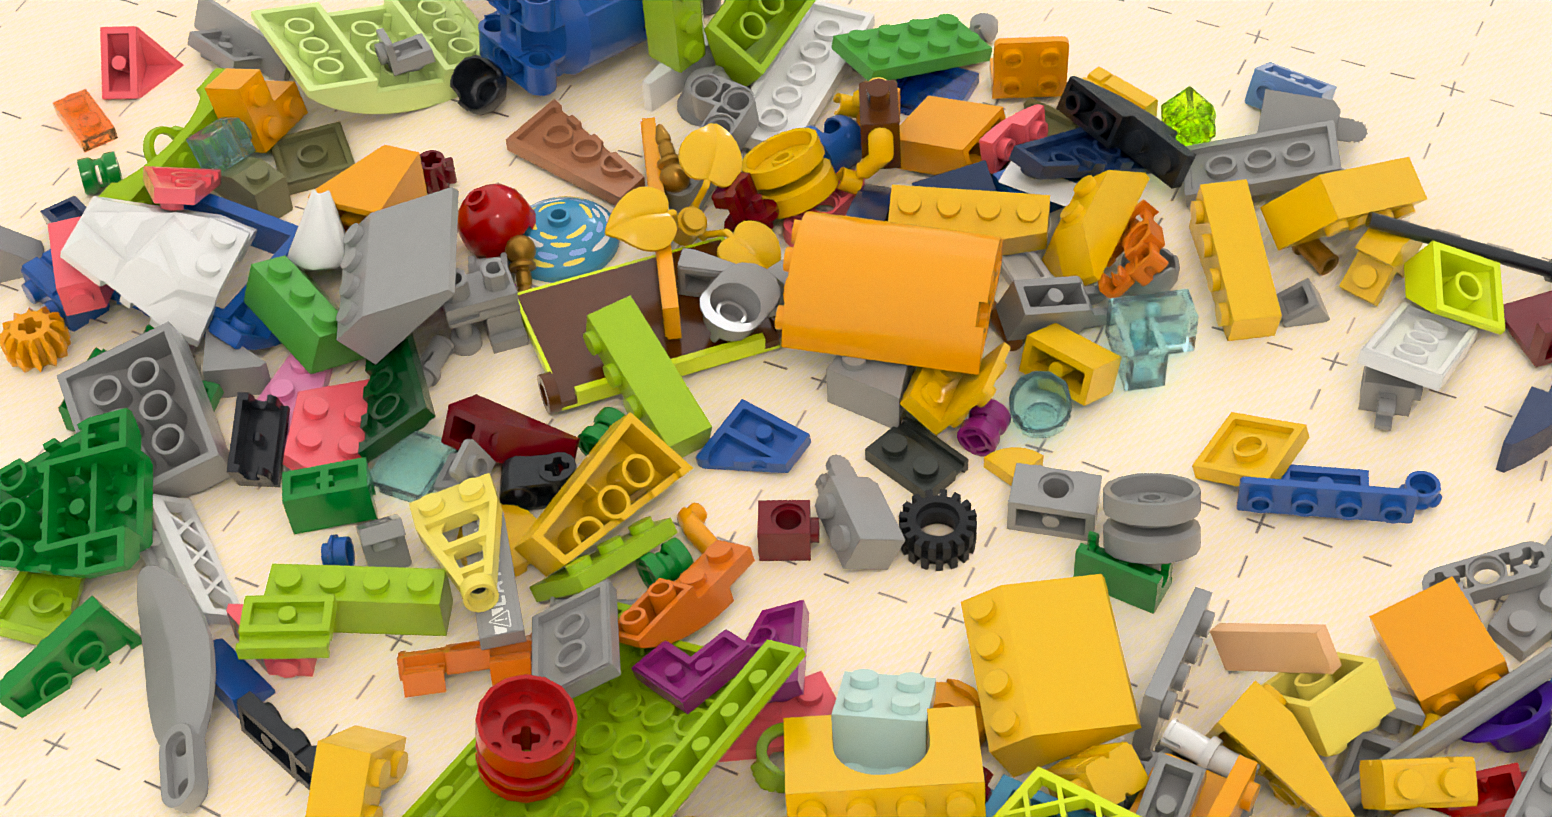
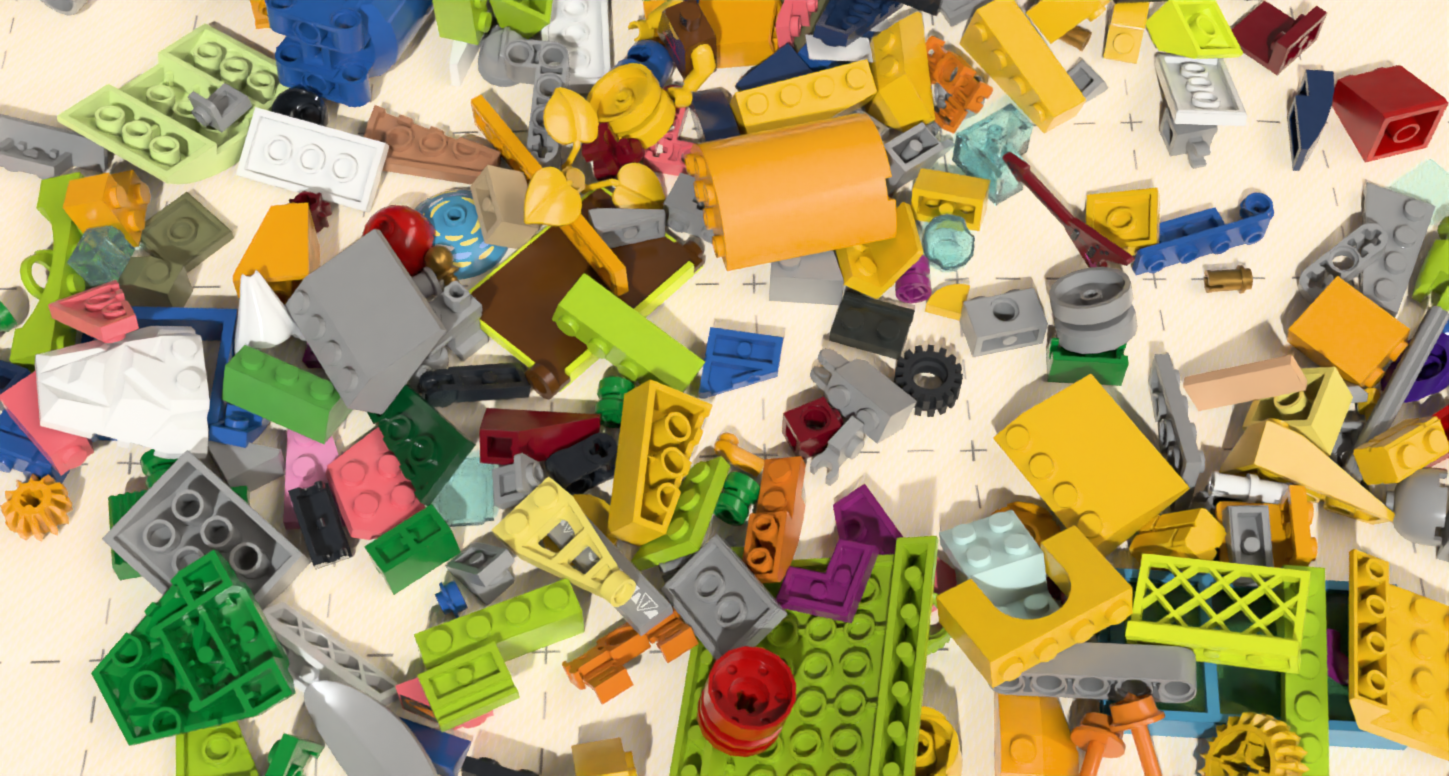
camera: 30 degrees left, 10 degrees up
pearl gold bar [655,124,690,193] -> none
light grey piece [699,262,780,343] -> none
none -> white plate [235,107,390,213]
none -> black hinge [418,362,531,408]
none -> tan brick [470,165,539,249]
none -> light grey plate [810,416,865,486]
none -> dark red piece [1002,151,1134,268]
none -> pearl gold pin [1204,265,1253,294]

